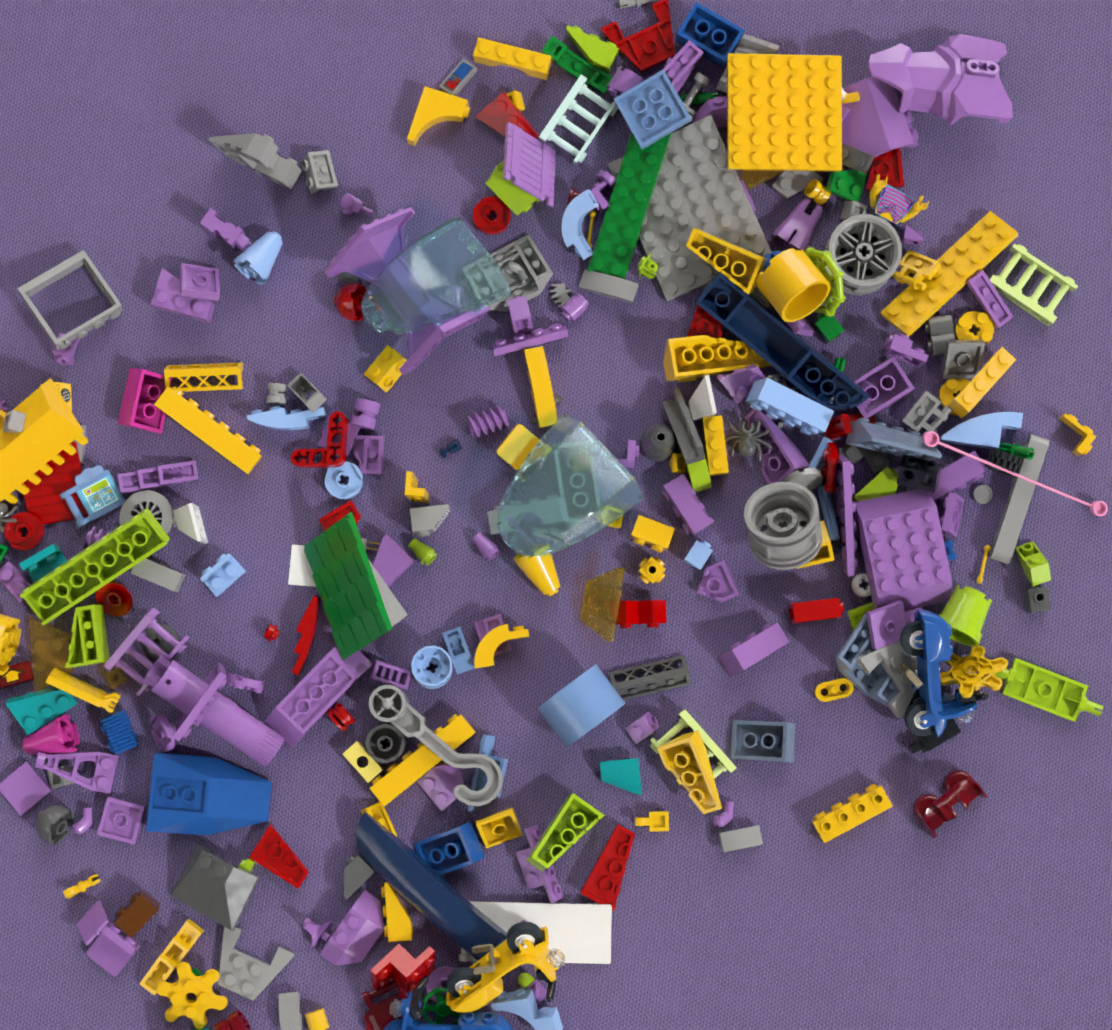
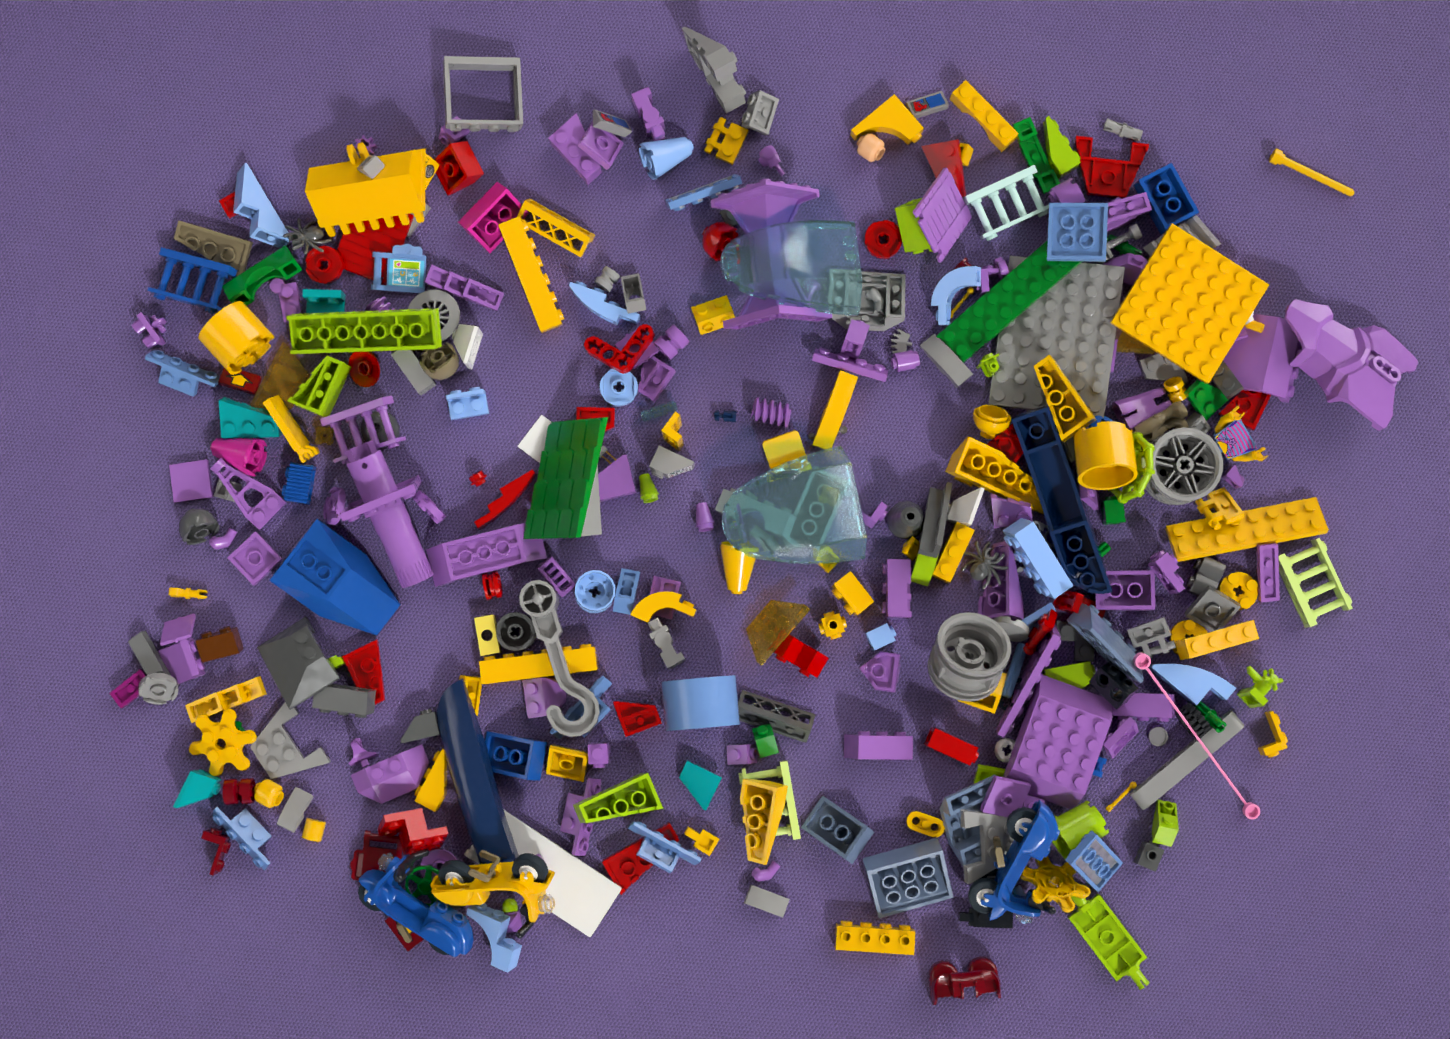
camera: 30 degrees right, 0 degrees up
none -> magenta plate [109,669,147,709]
none -> dark grey hinge [128,631,171,675]
none -> light grey tile [139,673,179,705]
none -> yellow head [254,779,284,808]
none -> dark grey brick [312,684,376,718]
none -> dark tan cylinder [419,342,459,380]
none -> red slope [434,141,484,196]
none -> medium lavender brick [588,742,610,768]
none -> light grey slope [593,109,632,137]
none -> red wing [613,701,662,737]
none -> medium blue bracket [628,821,701,873]
none -> clear light blue axle [640,401,678,421]
none -> light grey hips [648,618,686,670]
none -> medium blue piece [665,174,742,211]
none -> yellow plate [704,117,749,165]
none -> green brick [752,724,779,758]
none -> light nougat head [857,133,885,162]
none -> sand blue slope [862,838,954,918]
none -> yellow piece [973,405,1011,439]
none -> medium blue piece [1066,830,1123,892]
none -> dark tan piece [1134,401,1189,442]
none -> lime piece [1237,665,1283,708]

